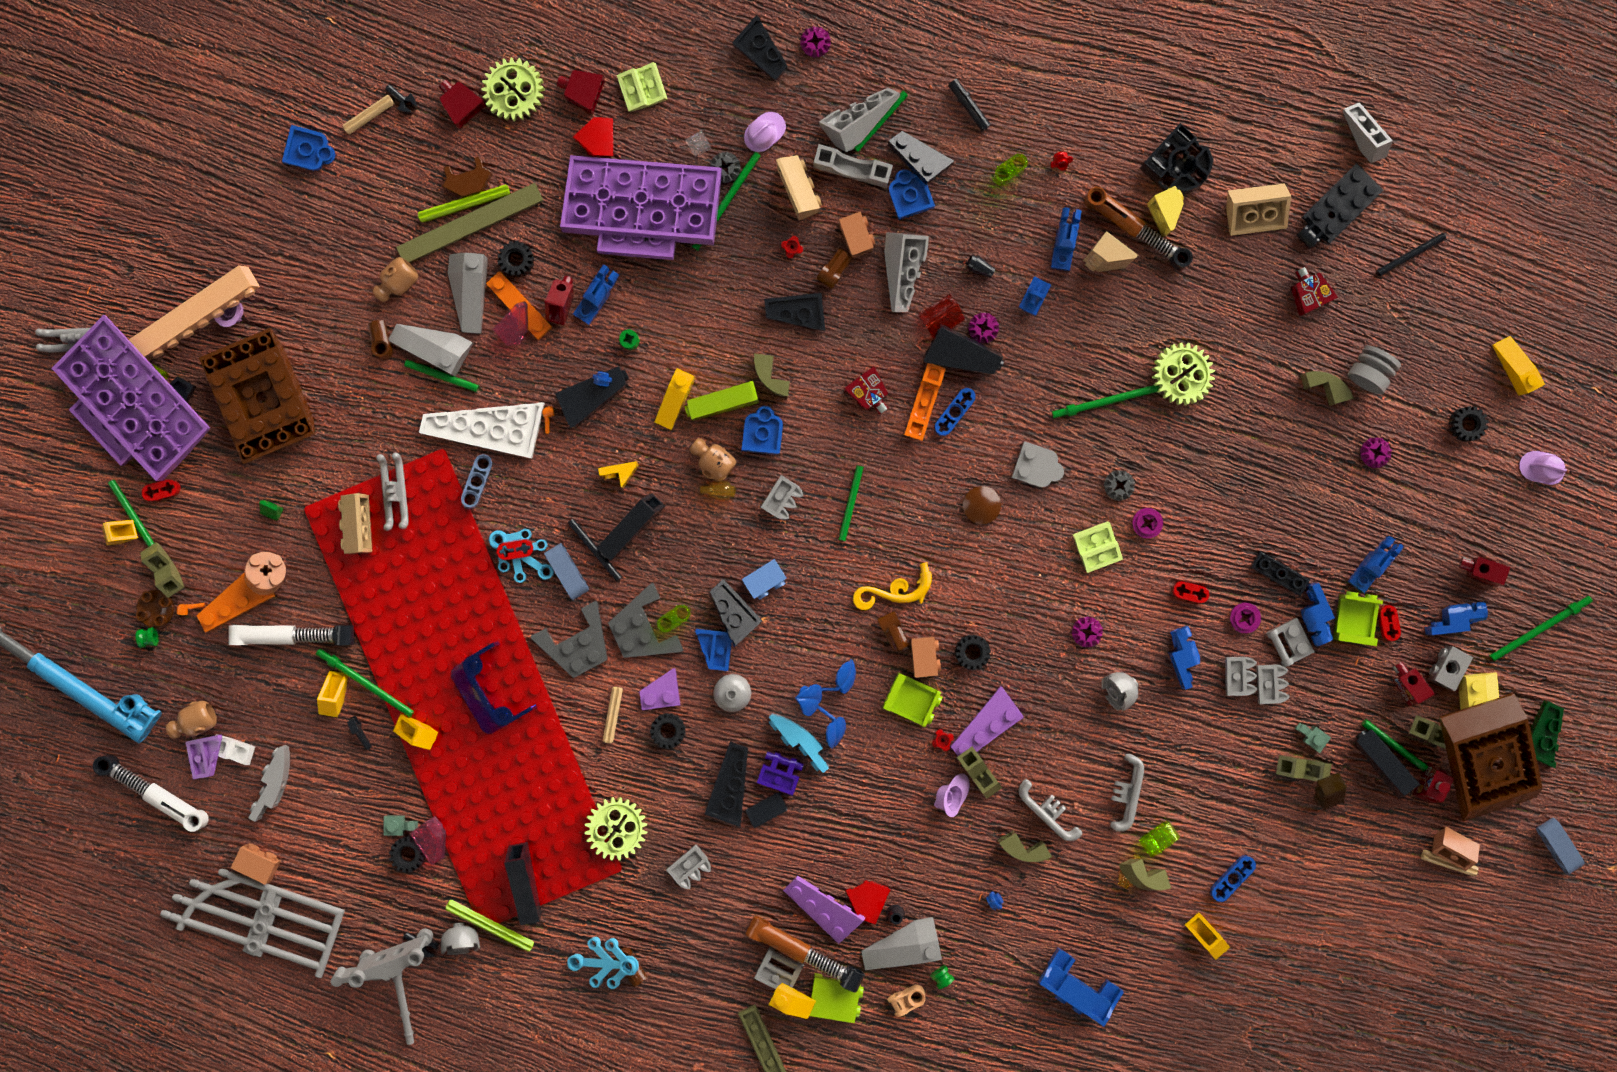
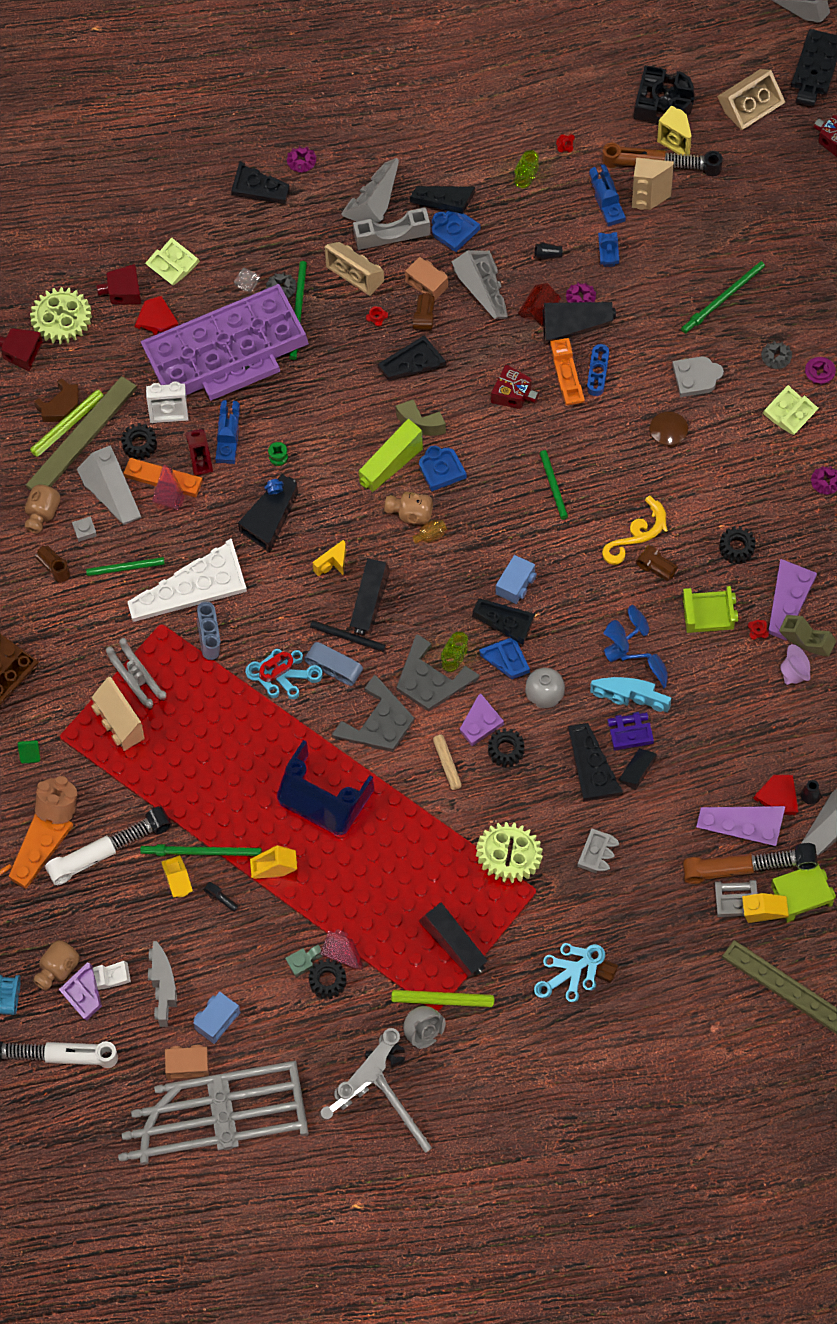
camera: 25 degrees left, 25 degrees down
light grey wedge [389,324,474,377] -> none
orange hand [542,406,555,434] -> none
yellow slope [654,368,696,430] -> none
lavender piece [744,112,786,152] -> none
light grey plate [761,475,803,519] -> none
green bar [853,91,908,153] -> none
nougat brick [910,636,941,678] -> none
black pin [948,78,991,132] -> none
yellowish green gear [1152,343,1215,405] -> none
none -> light grey plate [72,516,97,542]
none -> white plate [146,382,188,423]
none -> medium blue brick [193,992,240,1044]

